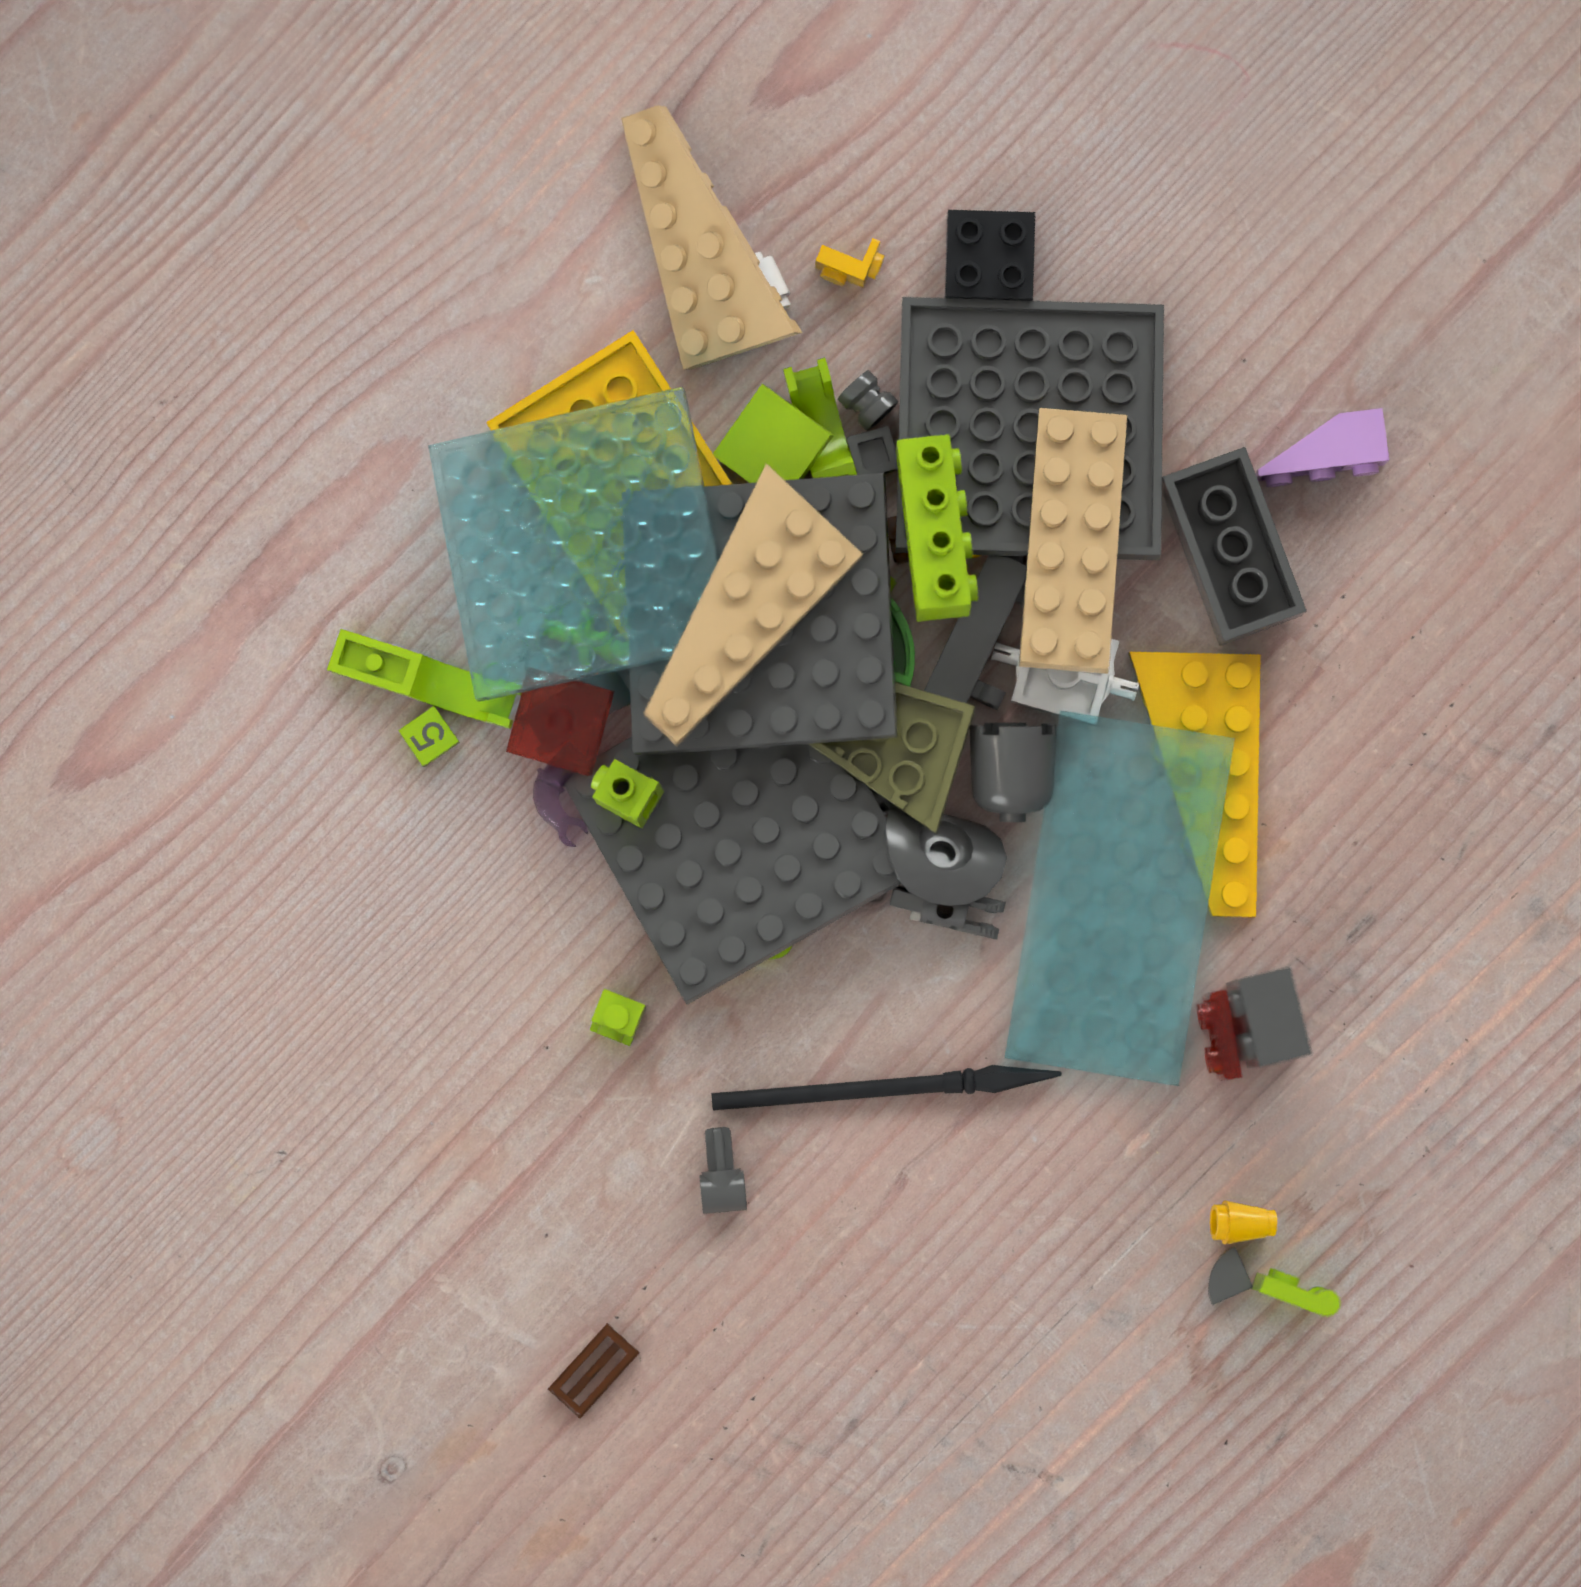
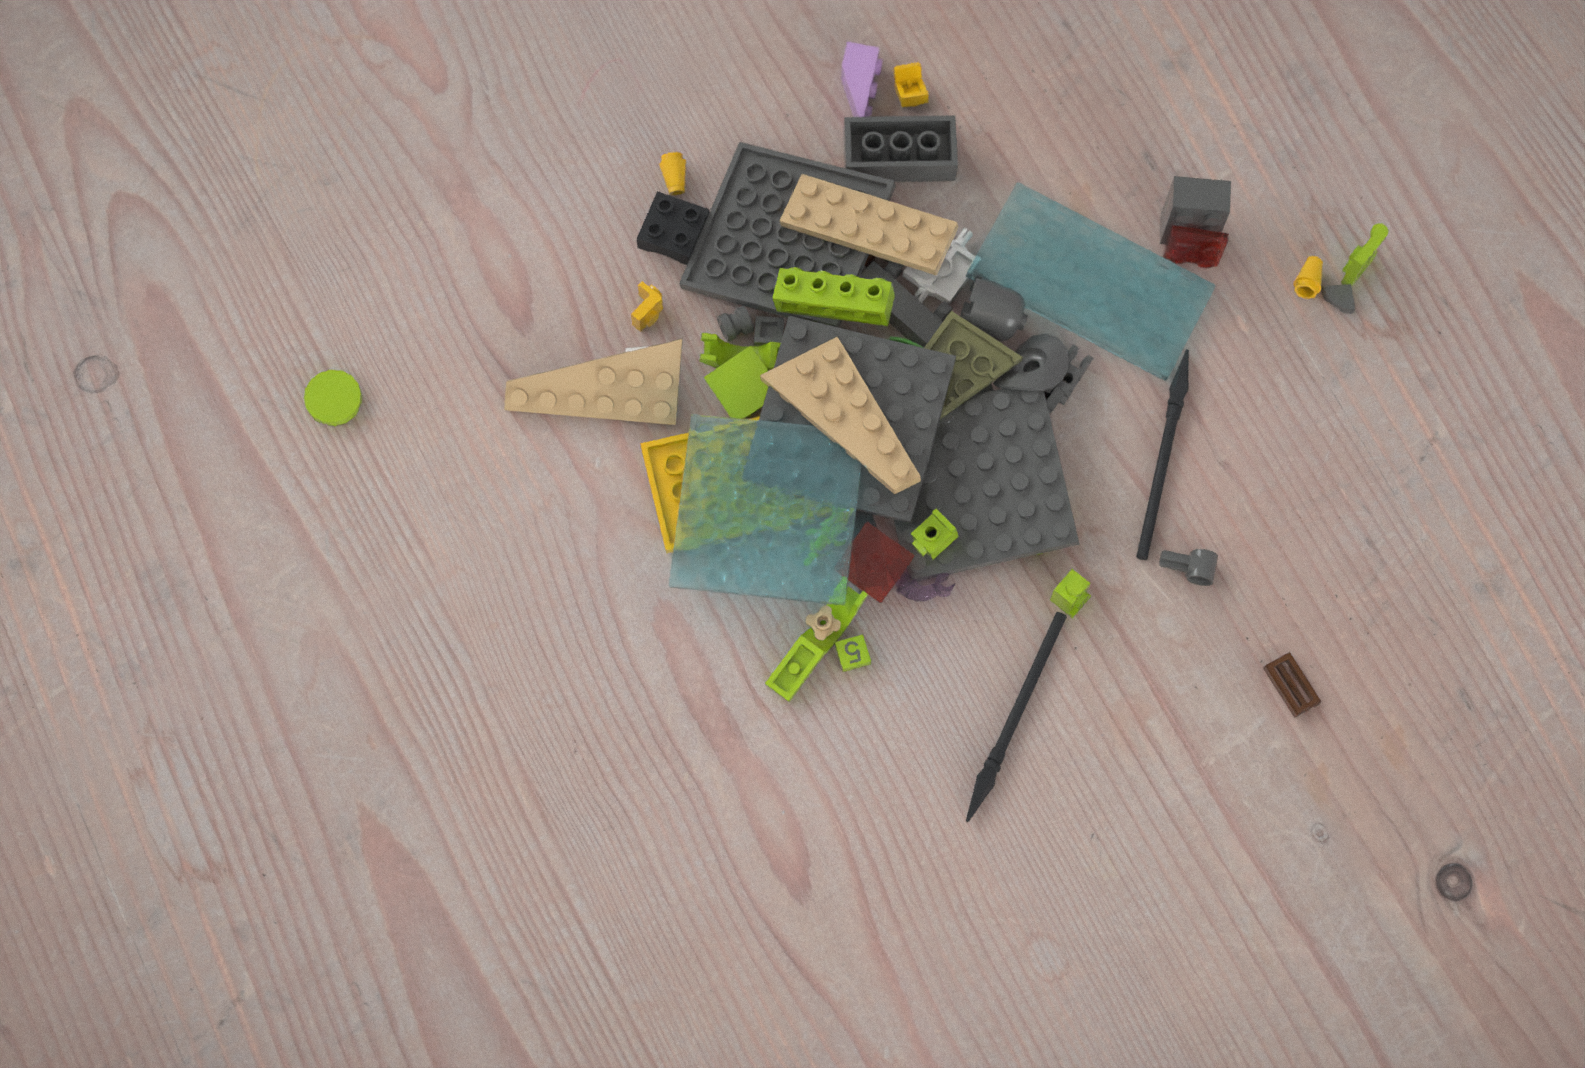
camera: 75 degrees left, 15 degrees down
yellow wing [1128,651,1261,918] -> none
none -> yellow cone [659,152,686,196]
none -> tan plate [806,606,841,640]
none -> yellow bracket [894,62,929,108]
none -> black piece [966,612,1067,822]

